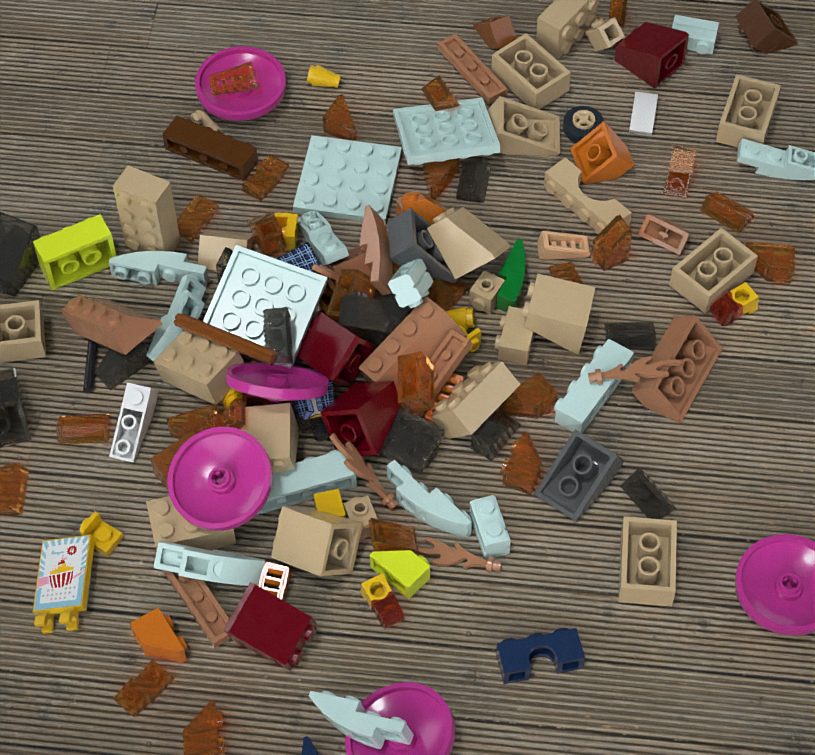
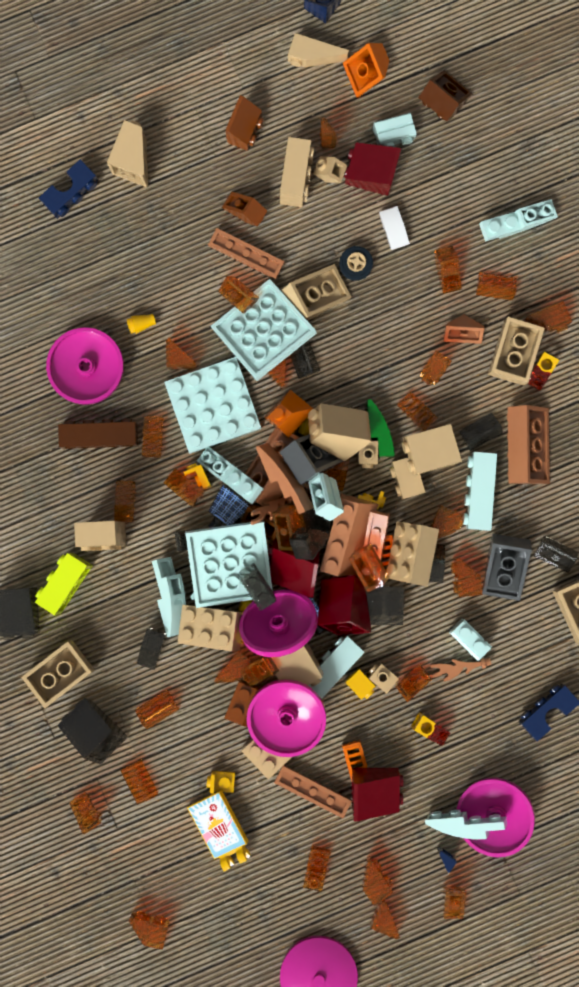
camera: 30 degrees left, 30 degrees up
nougat slope [61,295,162,355] -> none
black bar [83,339,98,393] -> none
light aqua slope [109,251,209,287] -> none
white slope [109,383,159,463] -> none
orange slope [130,608,188,663] -> none
light aqua slope [153,540,266,586] -> none
dark orange axle [174,313,277,364] -> none
tan arm [190,110,222,134] -> none
tan slope [198,230,254,274] -> none
clear orange slope [208,62,260,96] -> none
tan slope [271,506,363,576] -> none
nougat piece [330,433,398,510] -> none
neon yellow slope [369,550,430,600] -> none
light aqua slope [387,460,472,537] -> none
yellow cone [445,306,475,331] -> none
tan brick [491,33,571,110] -> none
light nougat slope [537,231,590,260] -> none
tan arch [544,157,632,242] -> none
orange slope [570,121,634,185] -> none
nougat piece [588,356,682,384] -> none
tan brick [716,74,781,147] -> none

